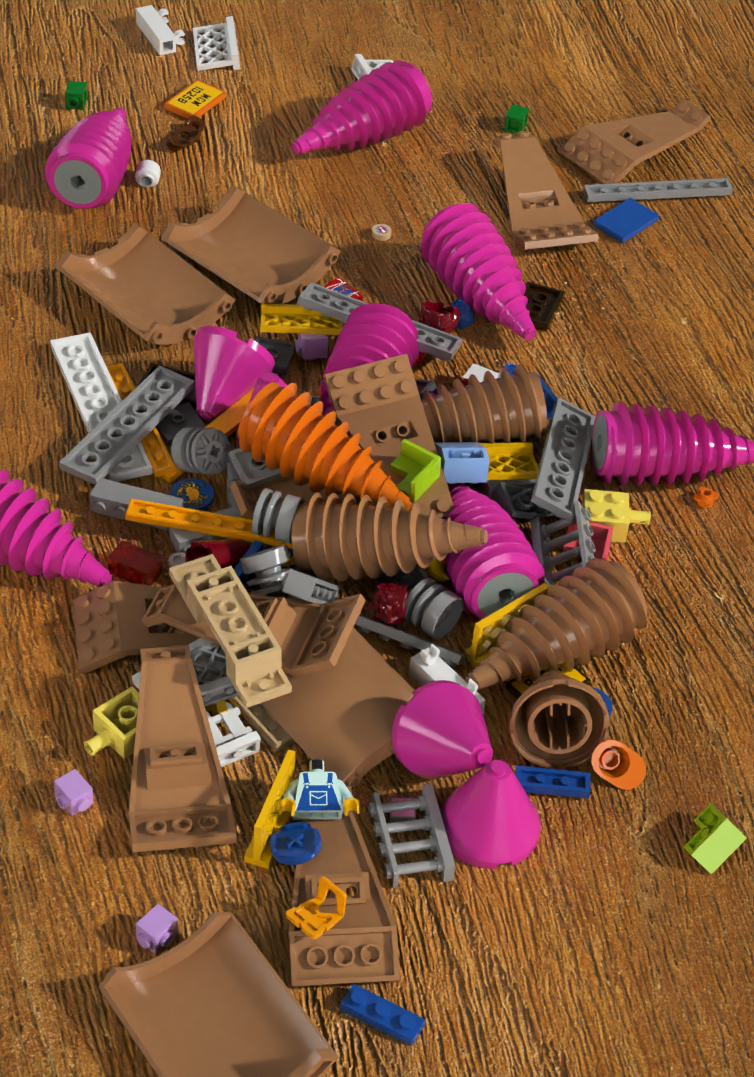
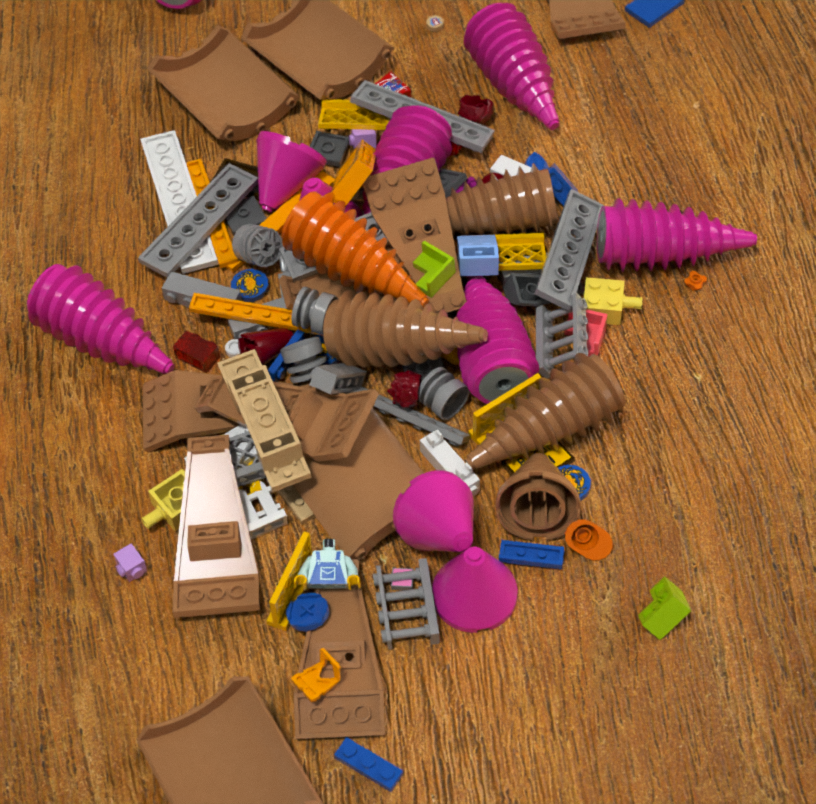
camera: 10 degrees right, 10 degrees up
lavender brick [136,904,178,954] -> none
blue hat [450,298,474,329] -> none
dark brown tile [524,281,565,332] -> none
none -> light orange fence [331,139,376,205]

